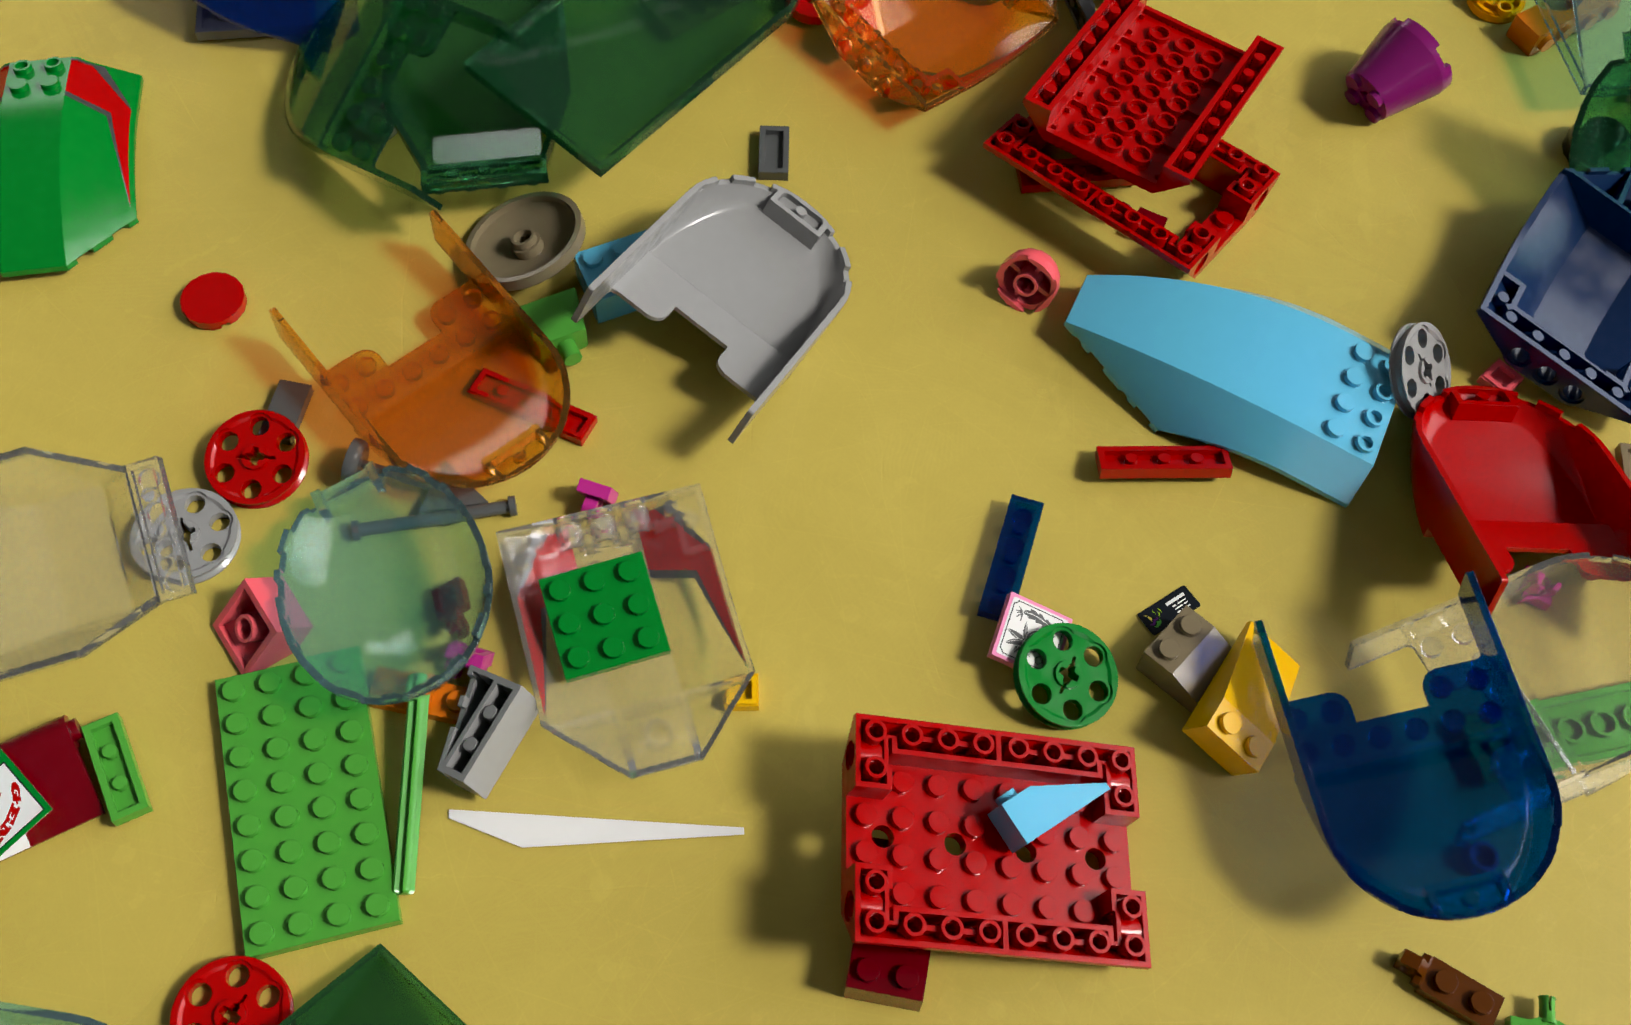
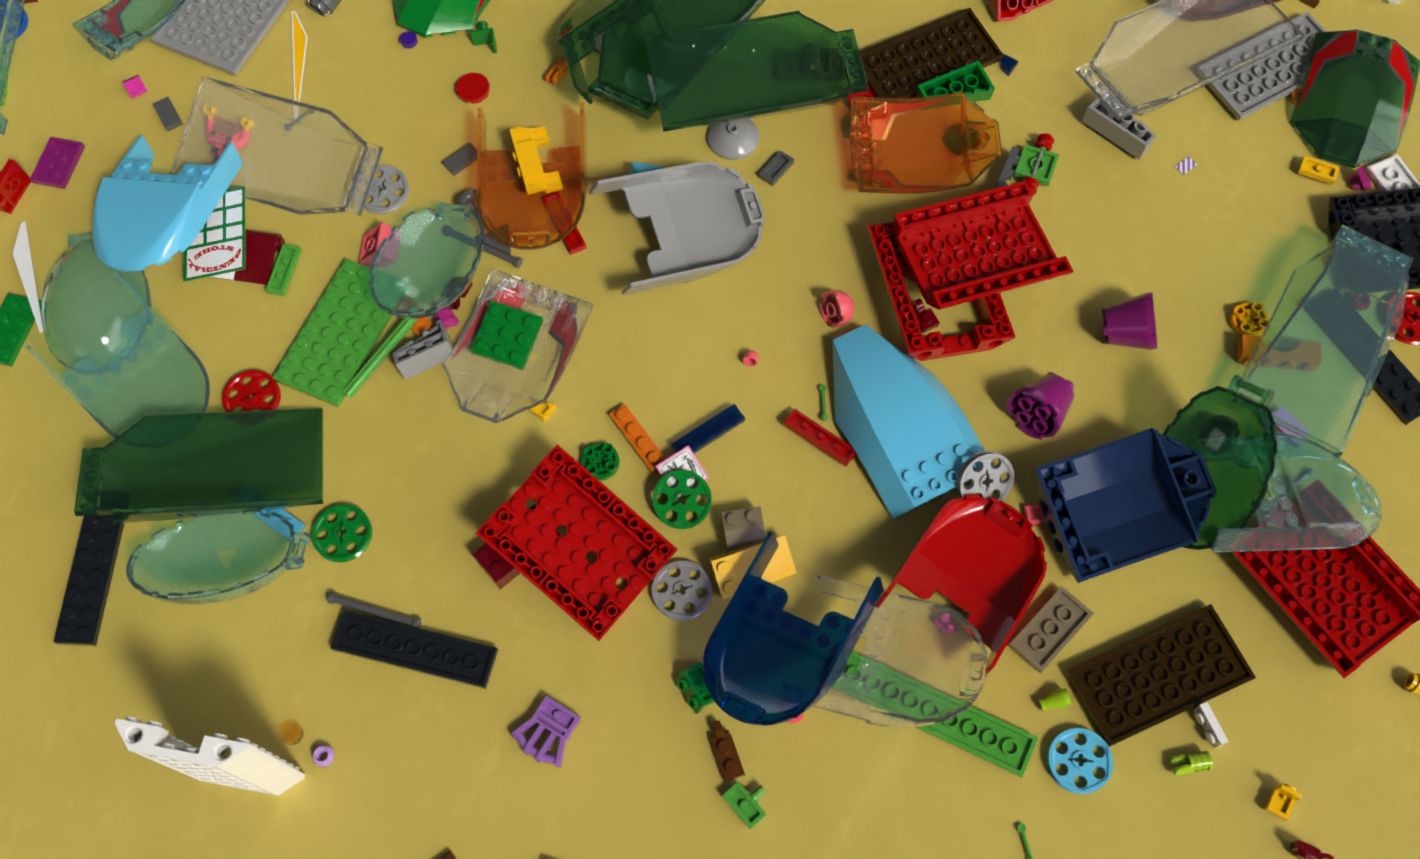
camera: 45 degrees right, 5 degrees up
red wedge [204,410,309,509] -> none
white sticker [449,809,744,848] -> none
dark tan dish [464,191,586,291] -> none
bright green torso [517,287,588,366] -> none
dark pink tile [576,478,619,518] -> none
medium azure slope [987,783,1110,854] -> none
black sticker [1138,586,1200,635] -> none
none -> dark purple tile [400,31,418,48]
none -> green bracket [471,21,497,53]
none -> yellow bracket [510,126,563,195]
none -> orange hinge [544,55,574,84]
none -> green tile [581,443,620,481]
none -> orange plate [609,404,666,473]
none -> light grey wedge [652,561,712,621]
none -> green bracket [676,662,723,714]
none -> light grey dish [707,115,759,160]
none -> coral hinge [743,350,759,366]
none -> bright green hinge [819,385,828,421]
none -> magenta cone [1007,372,1074,440]

